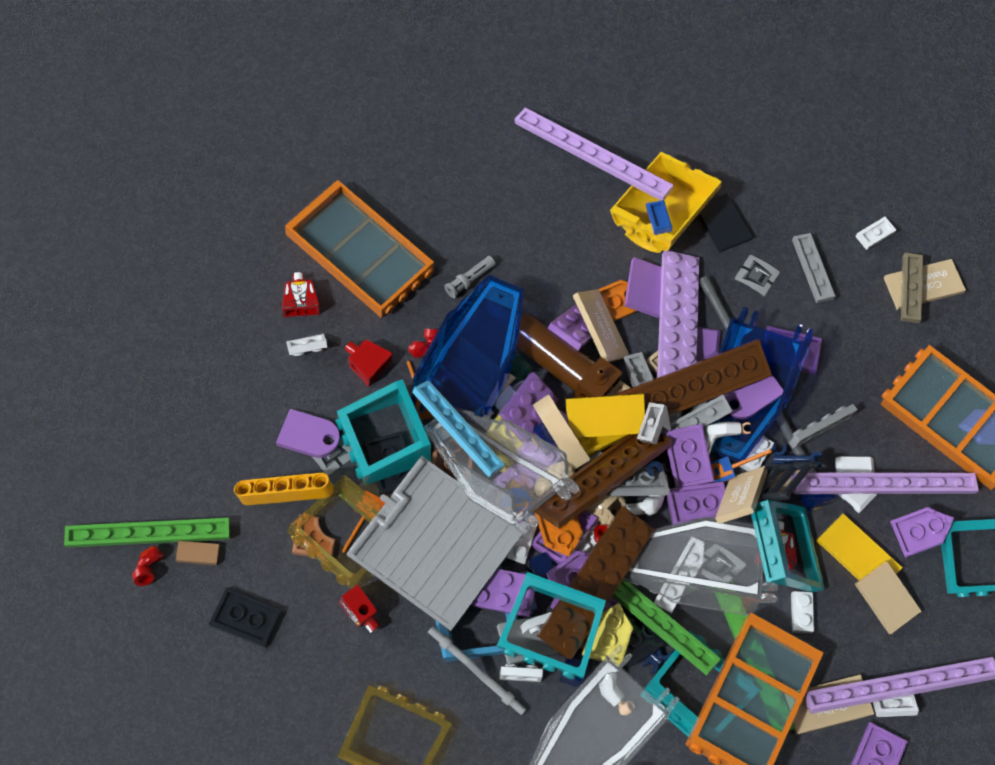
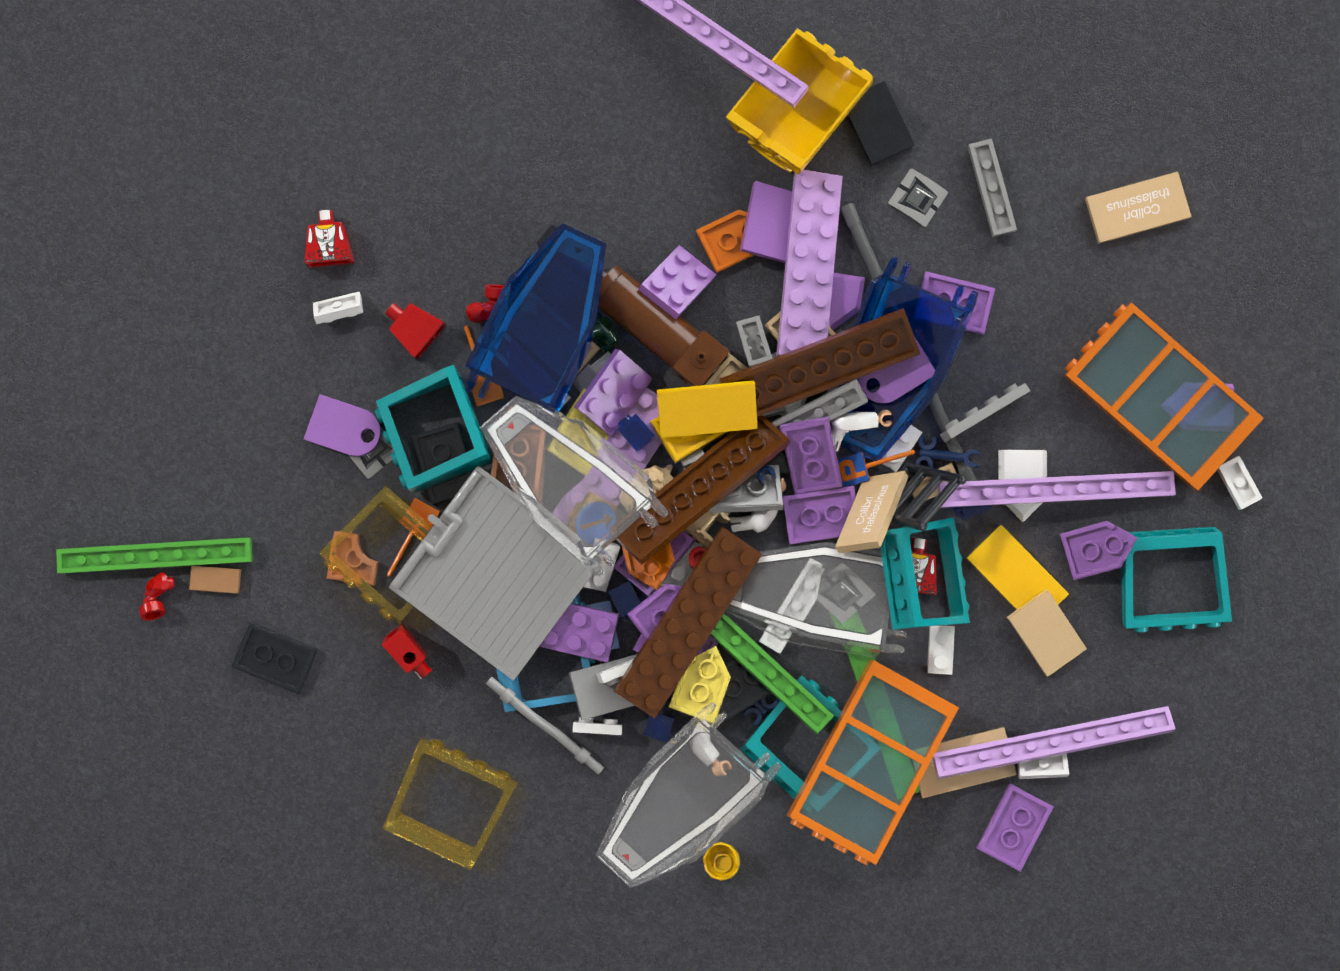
camera: 10 degrees right, 20 degrees up
light orange beam [234,473,334,505] -> none
clear light blue window [285,180,434,318] -> none
medium azure plate [412,380,505,477] -> none
light grey pin [444,256,495,298] -> none
teal windscreen [497,572,606,680] -> none
tan slope [533,395,590,471] -> none
tan tile [573,289,629,363] -> none
light grey slope [637,402,671,444] -> none
blue tile [646,200,672,235] -> none
white plate [855,217,896,250] -> none
dark tan plate [901,253,923,323] -> none

